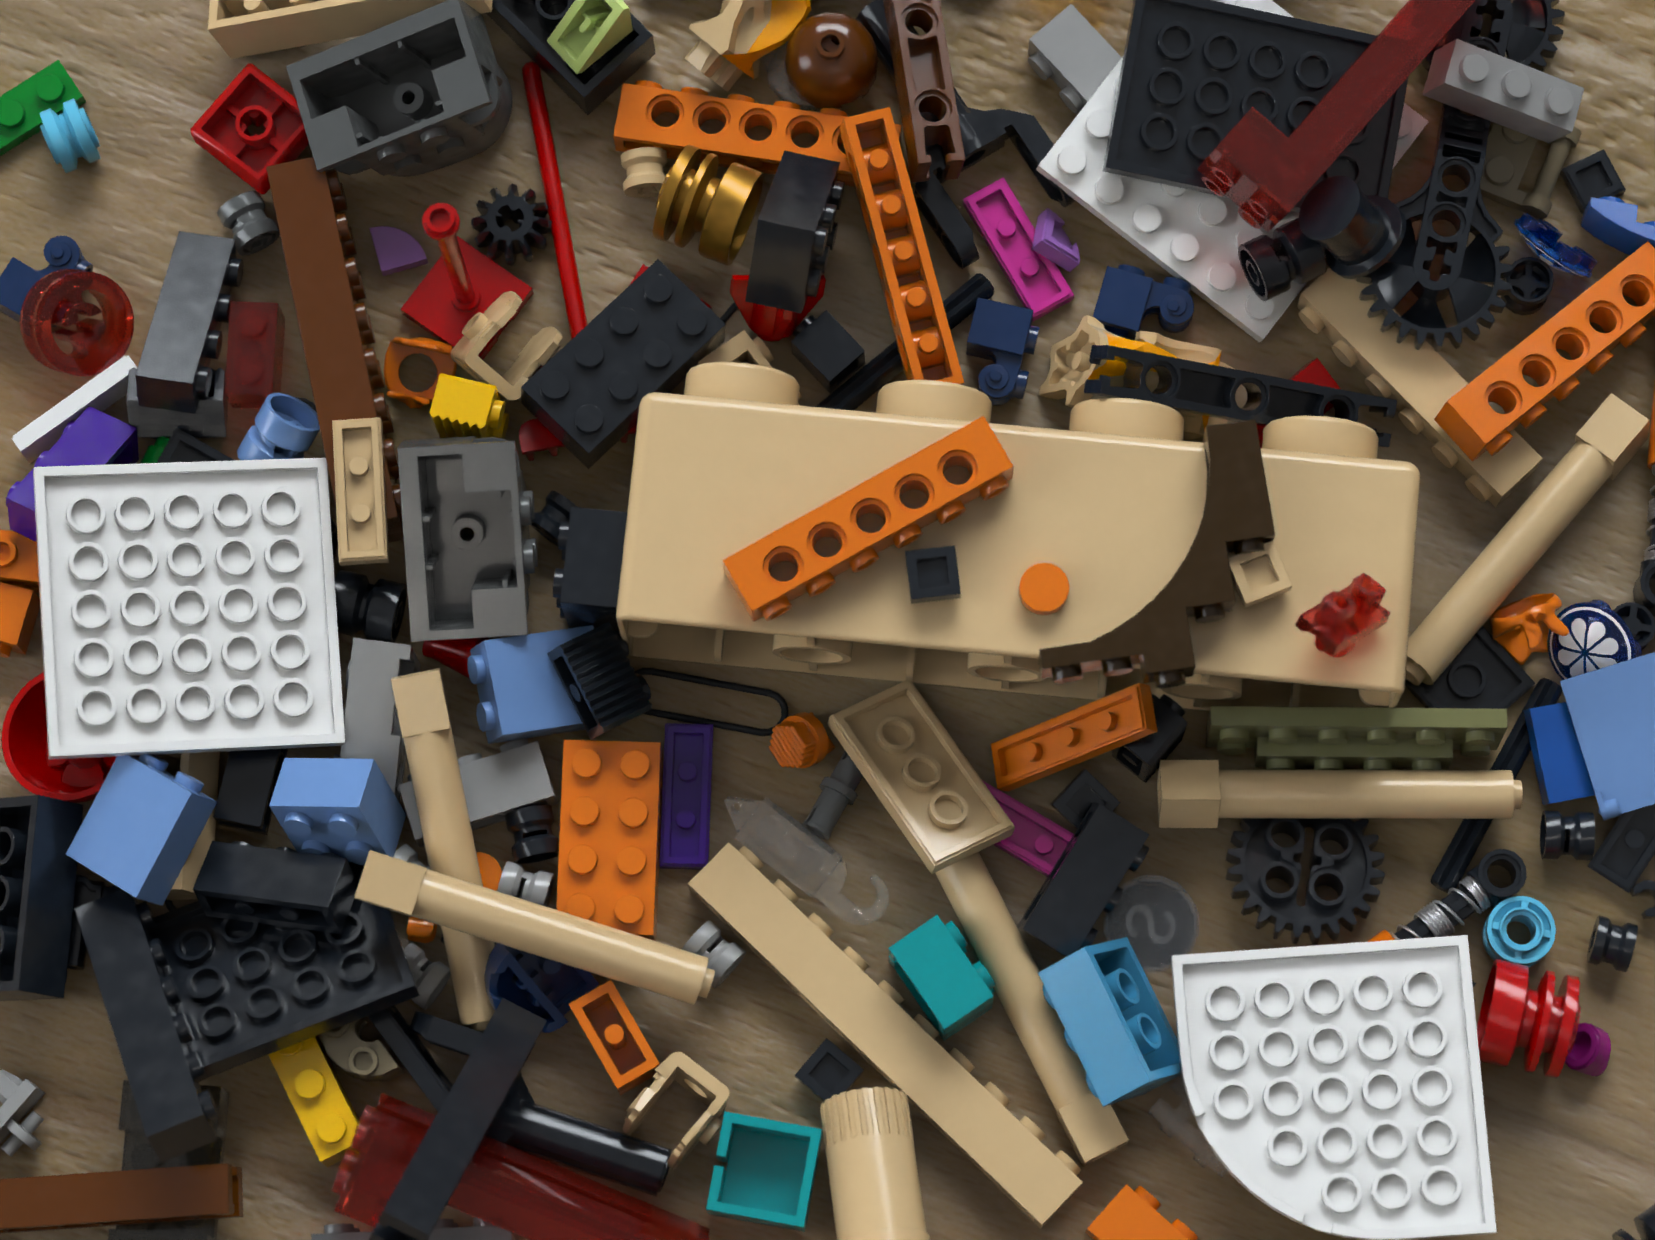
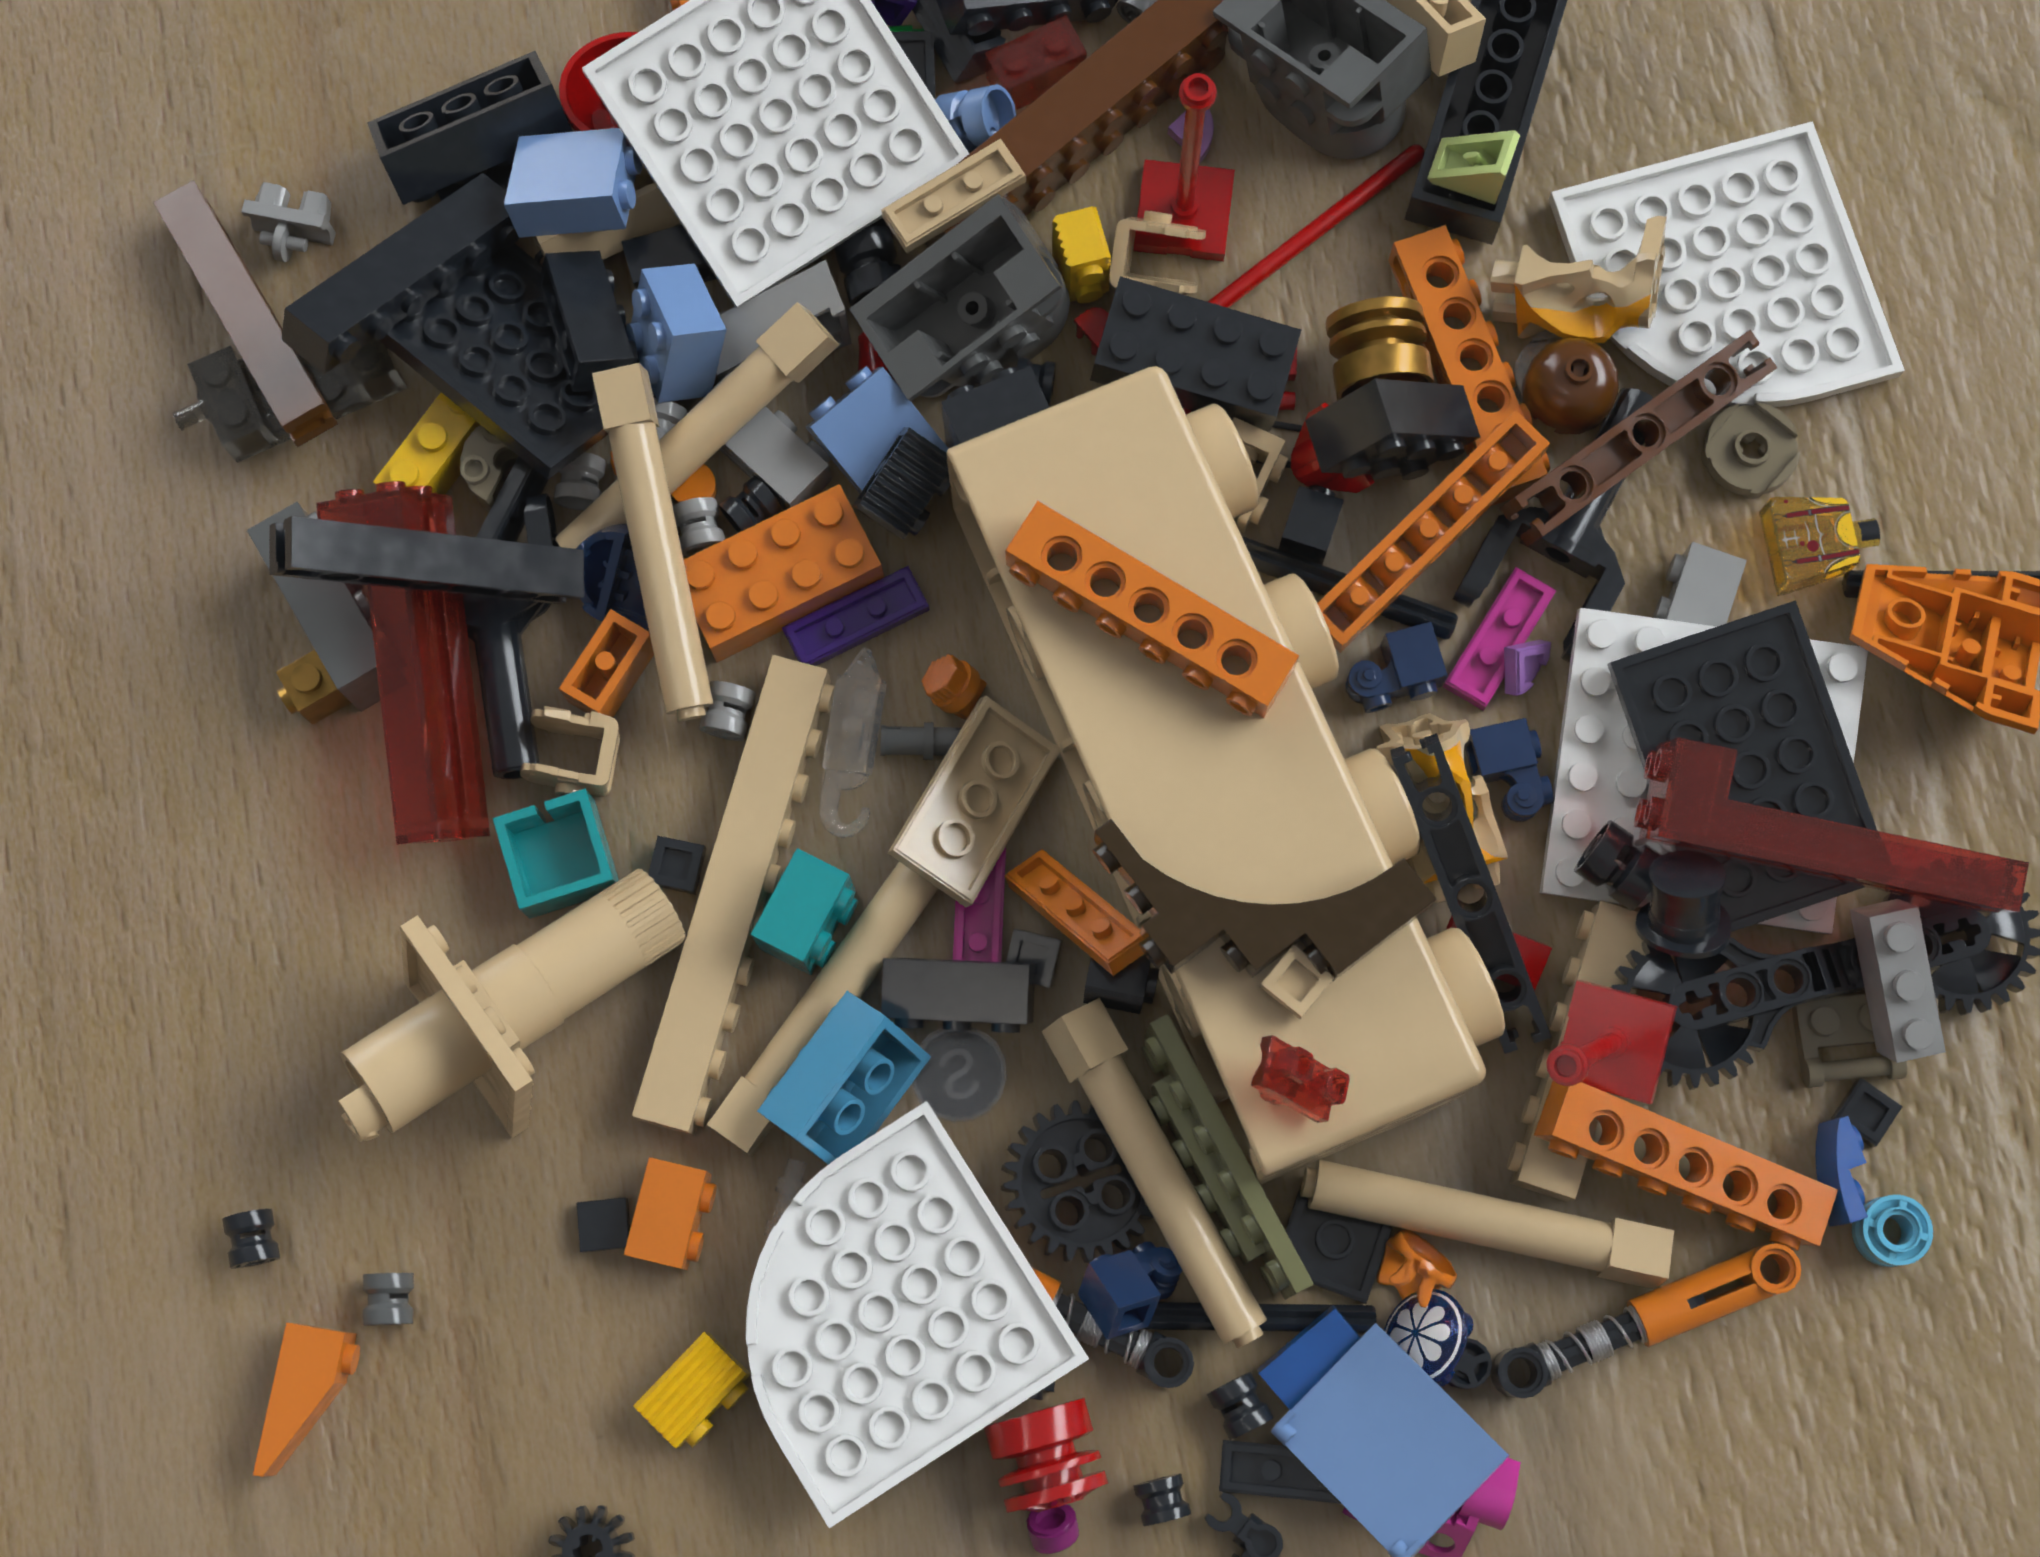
camera: 60 degrees right, 0 degrees up
orange piece [383,337,457,408] -> none
black gear [471,183,552,266] -> none
tan wheel [620,147,668,198] -> none
black piece [634,668,789,736] -> none
black plate [905,545,961,604] -> none
orange tile [1019,563,1069,615] -> none
medium azure wheel [1482,896,1556,968] -> none
black wheel [1501,257,1554,315] -> none
clear blue dish [1514,213,1598,278] -> none
none -> dark blue brick [1078,1241,1183,1340]
none -> red tile [1546,980,1677,1104]

